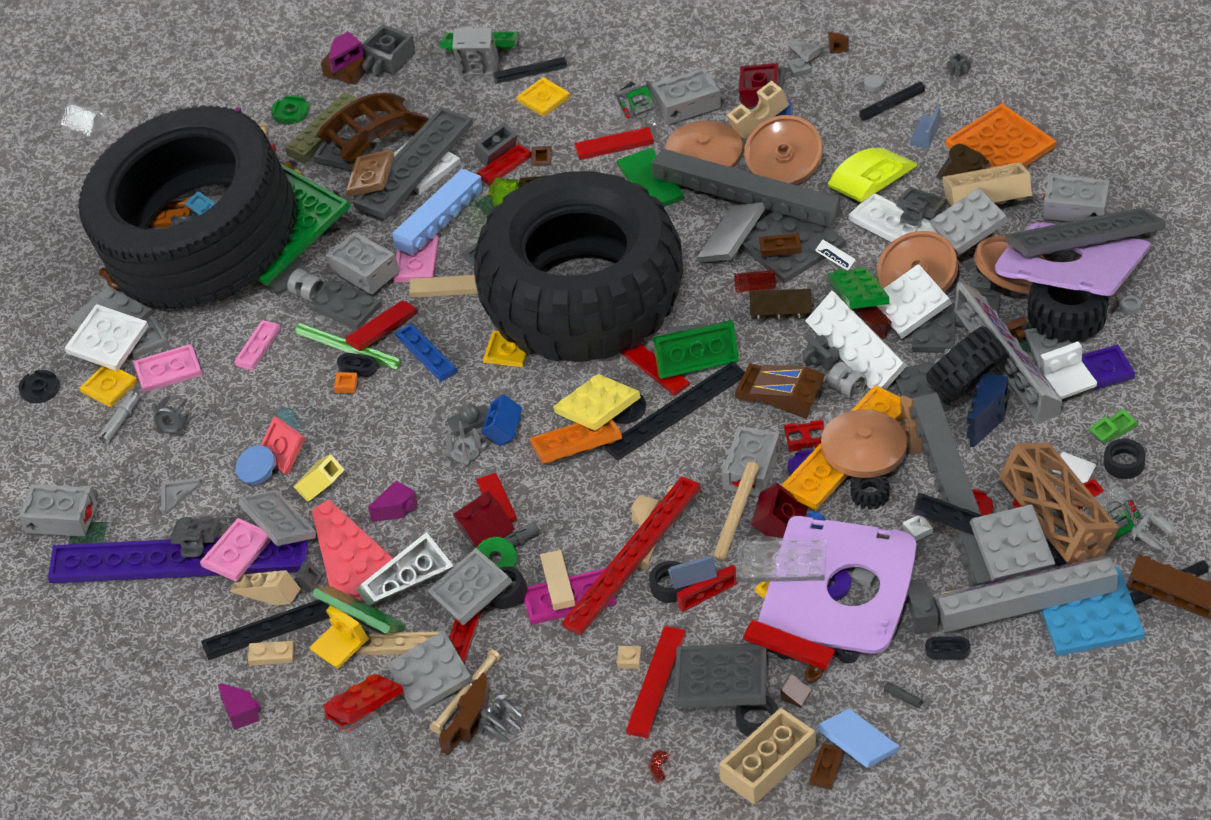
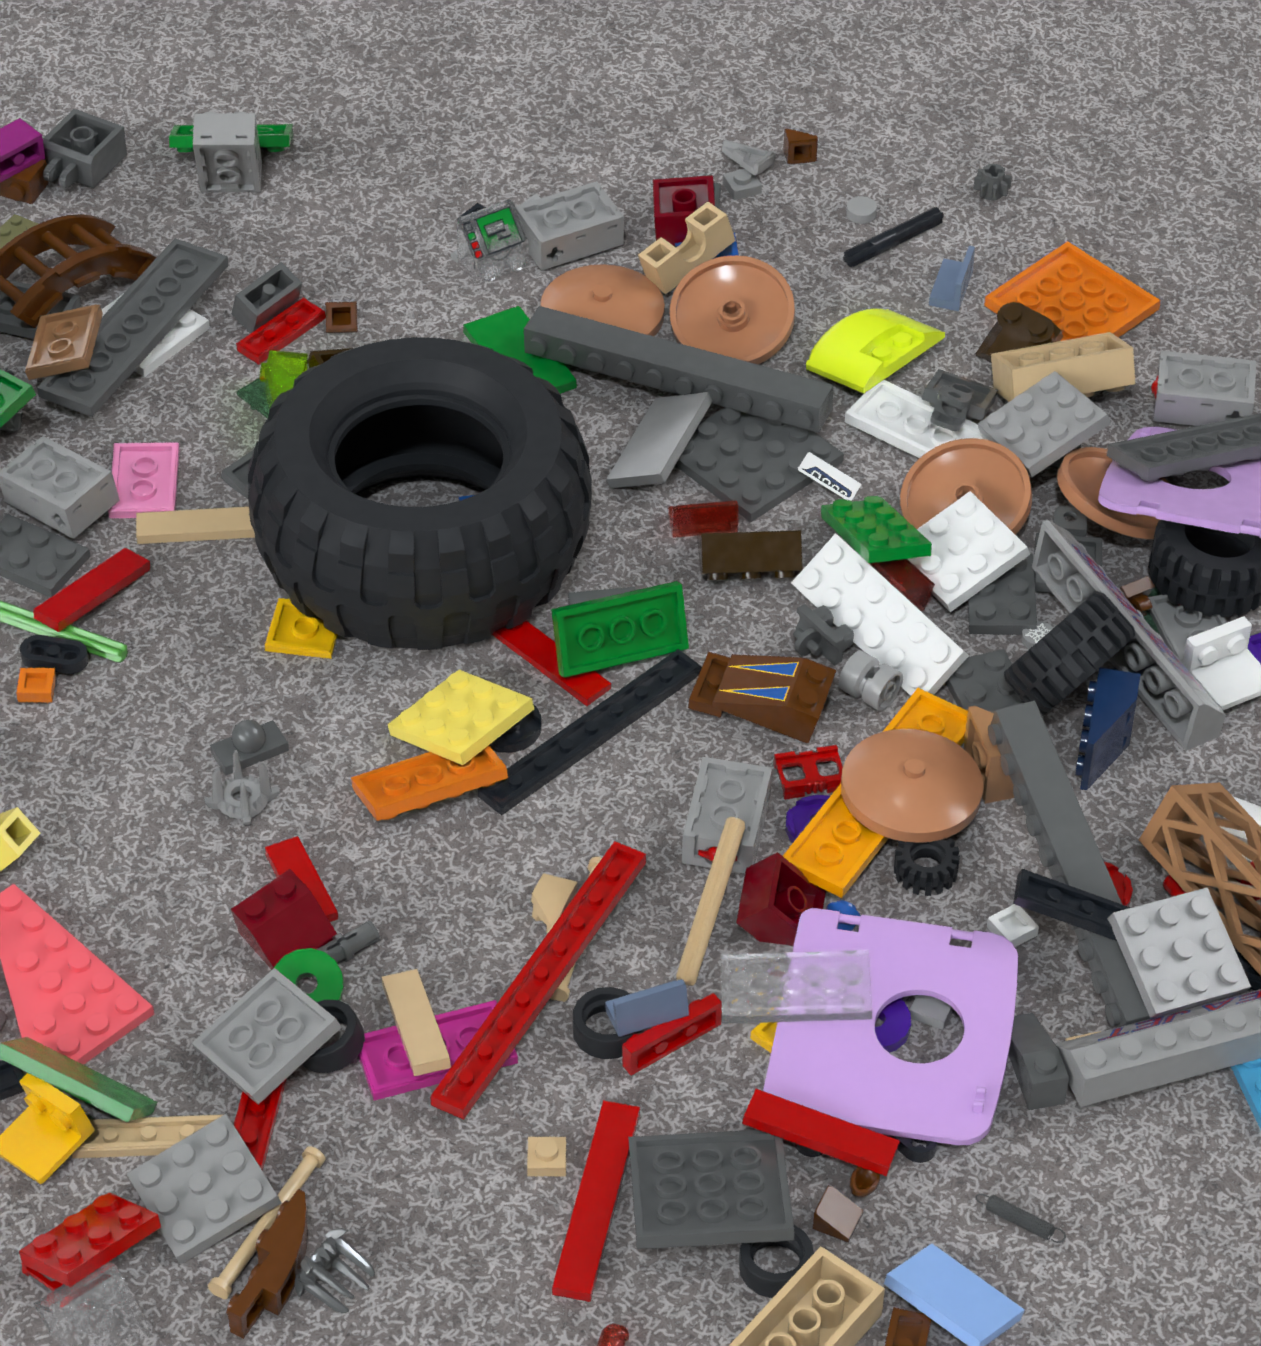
camera: 10 degrees left, 0 degrees up
white wedge [355,532,454,606] -> none
magenta slope [368,480,418,522] -> none
light blue brick [393,169,482,256] -> none
blue tile [395,323,458,382] -> none
blue brick [481,394,523,446] -> none
black axle [493,57,567,83] -> none
yellow tile [516,77,570,117] -> none
red tile [574,127,654,160] -> none
reddish brown plate [759,233,802,257] -> none
black plate [925,636,970,660] -> none

